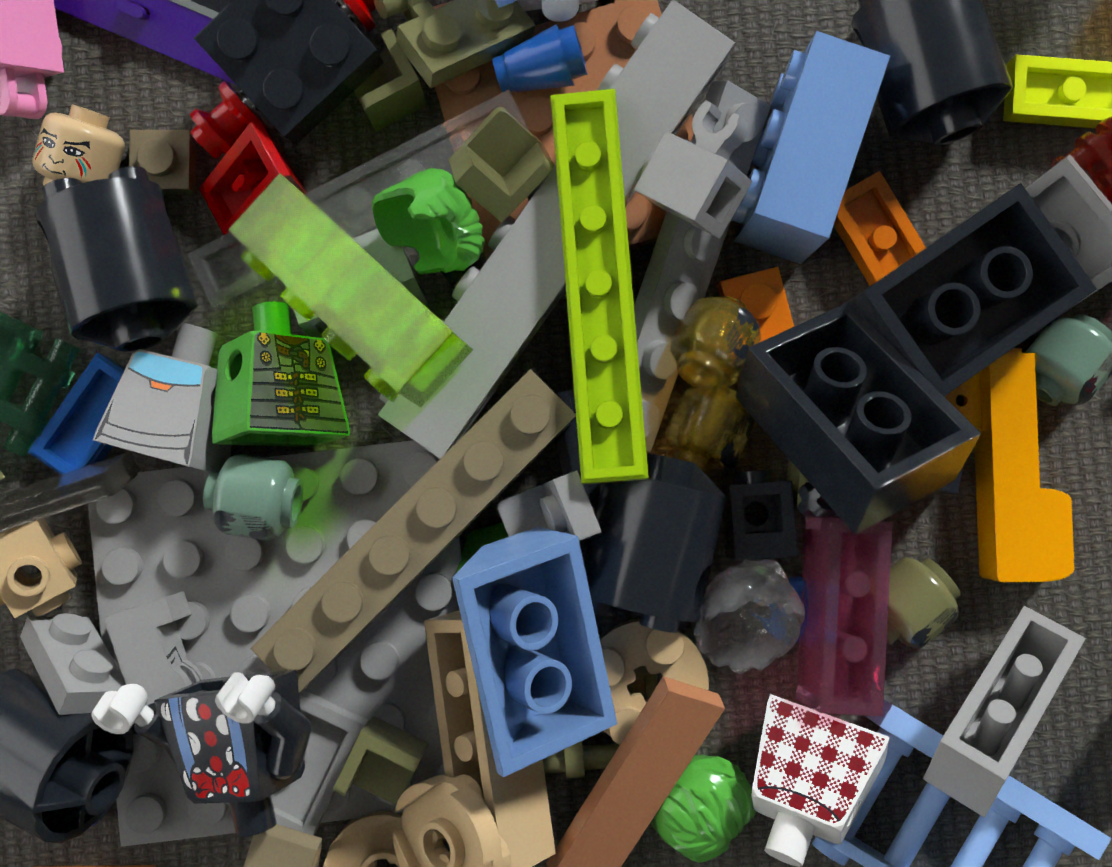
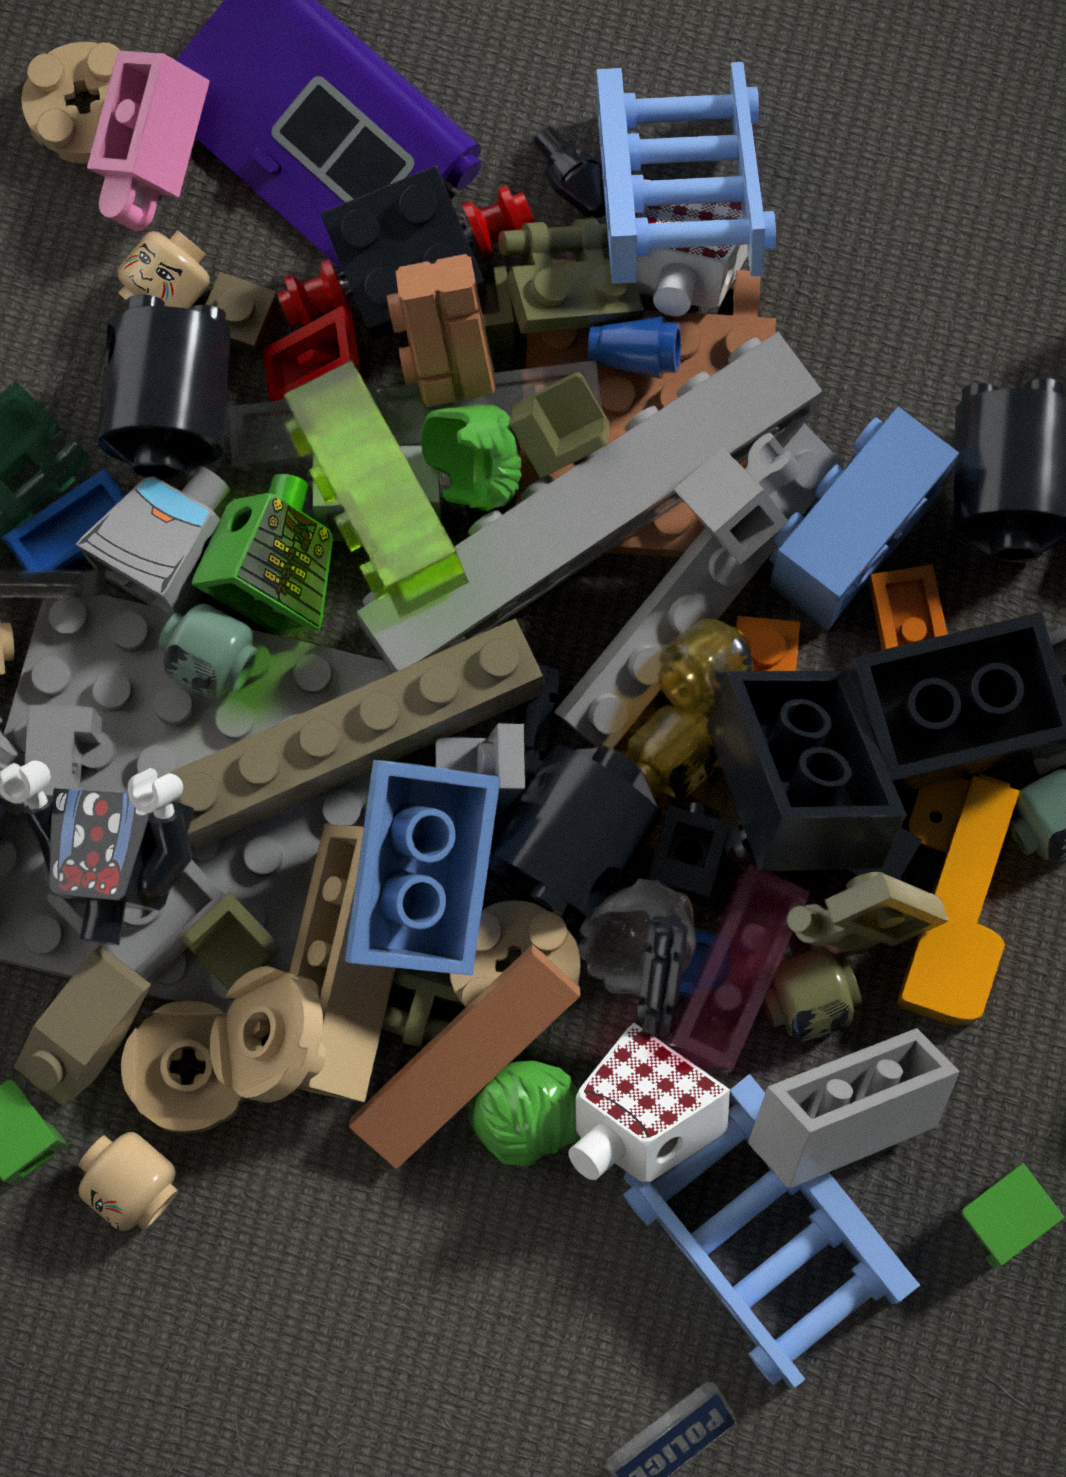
camera: 25 degrees right, 10 degrees down
lime tile [551,89,649,485] -> none
none -> nougat brick [387,254,497,407]
none -> black axle [636,914,688,1038]
none -> olive plate [787,872,949,957]

